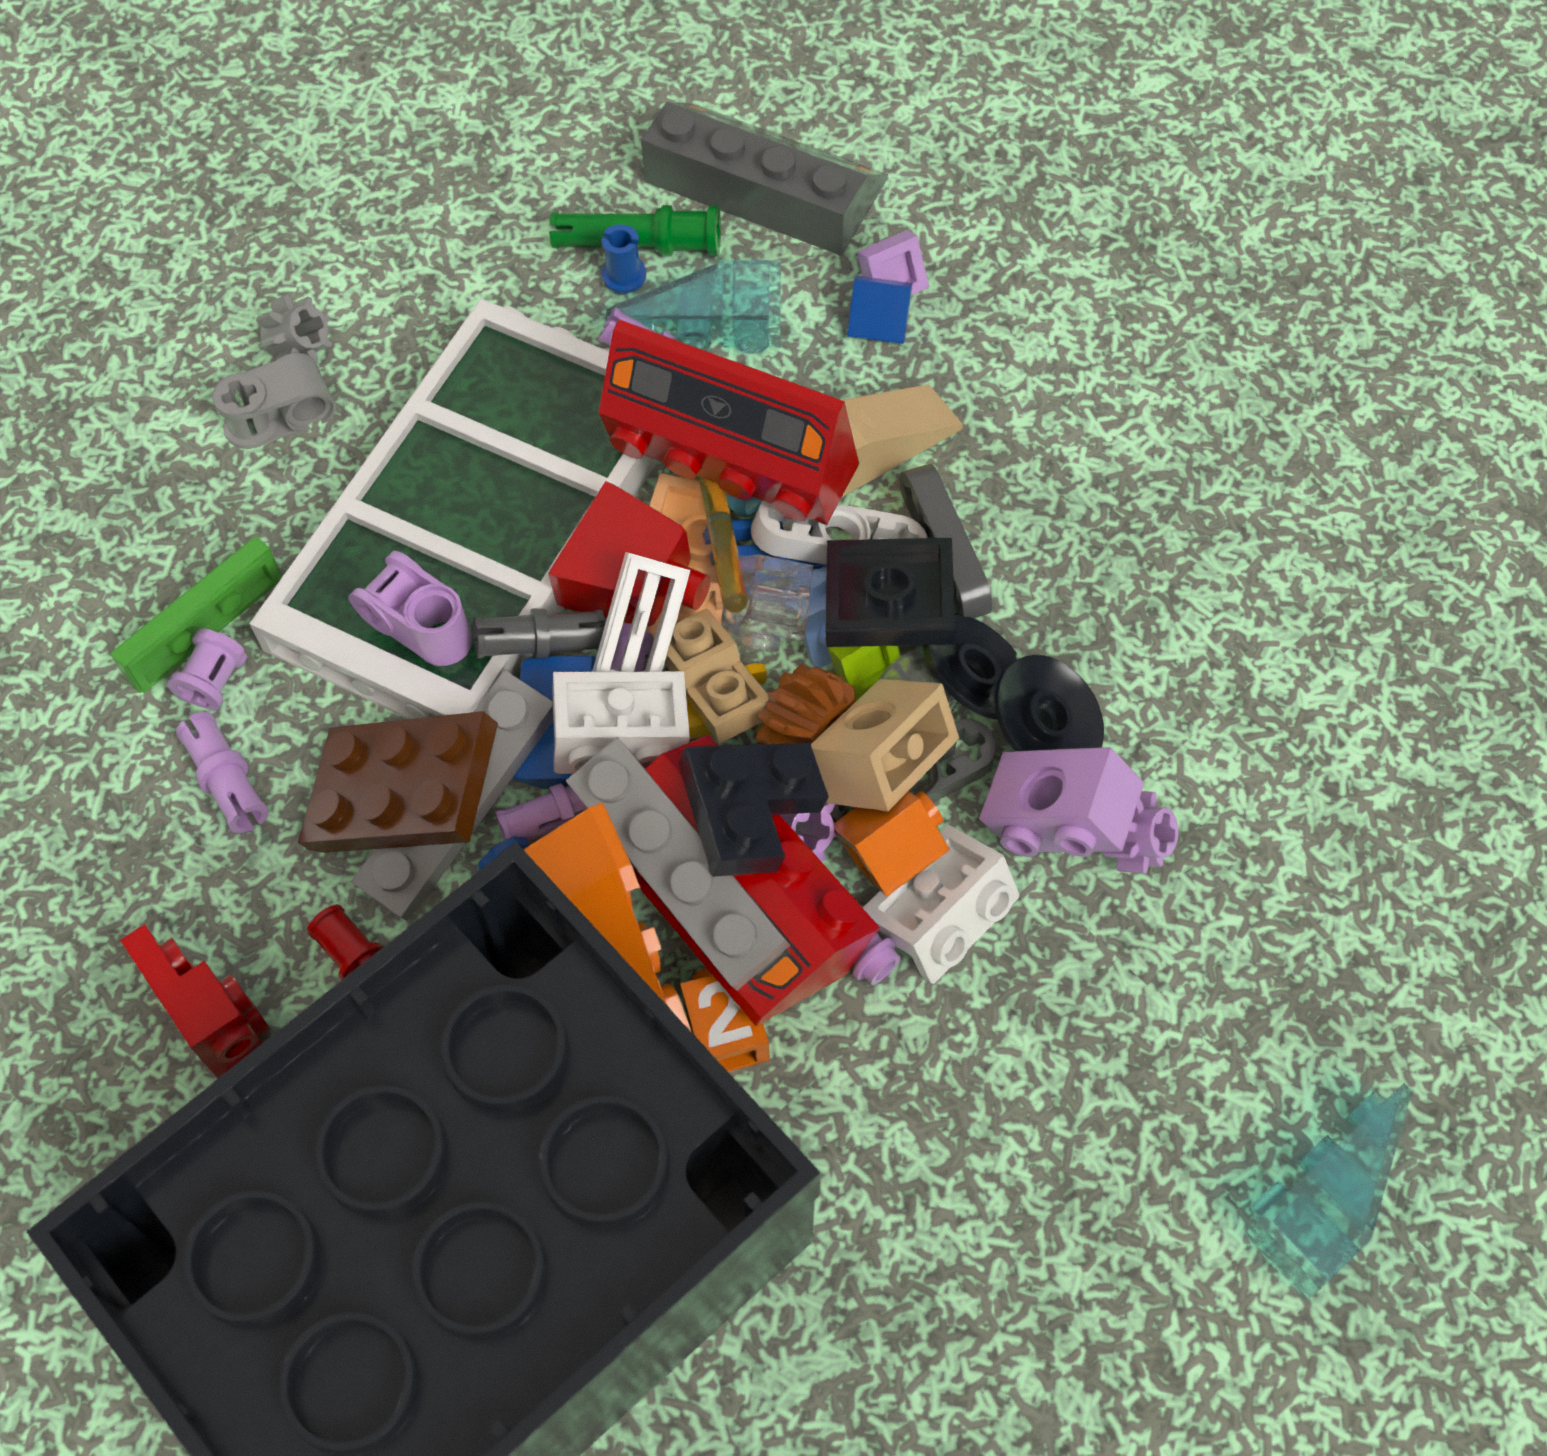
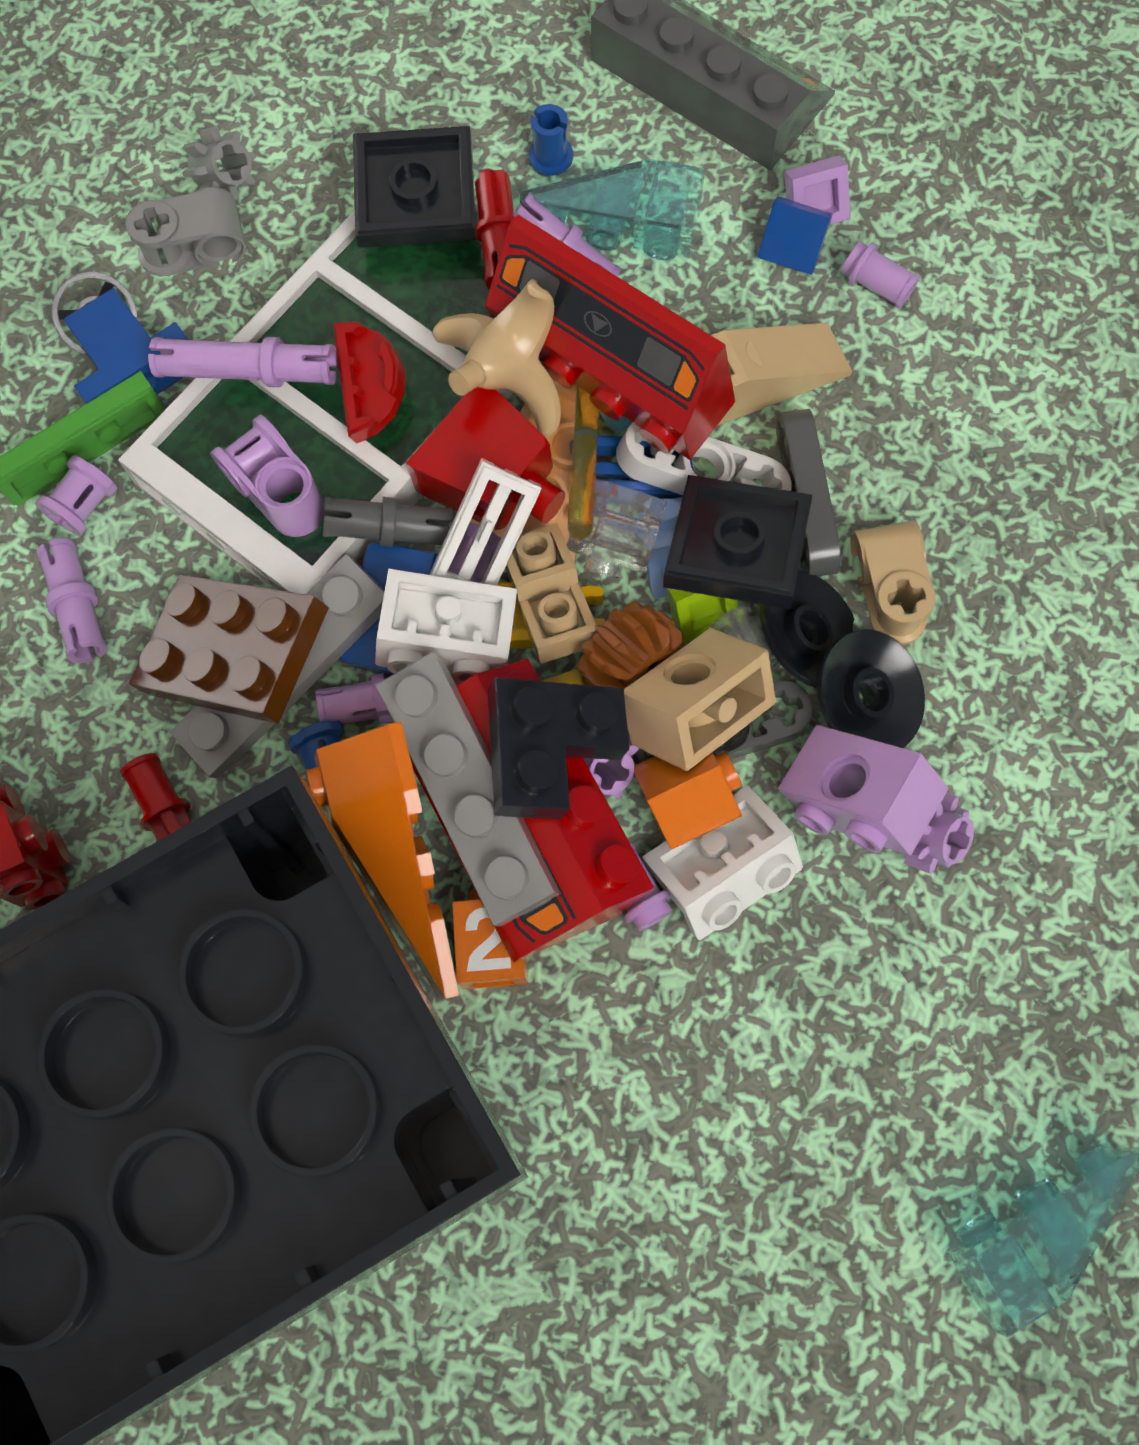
camera: 15 degrees right, 10 degrees up
green pin [549,205,721,257] -> none
none -> blue piece [51,272,189,404]
none -> lavender pin [148,337,338,387]
none -> red plate [333,321,406,444]
none -> black plate [353,126,477,248]
none -> tan piece [432,279,561,438]
none -> red axle [475,168,515,289]
none -> lavender pin [841,241,920,309]
none -> tan piece [850,520,936,645]

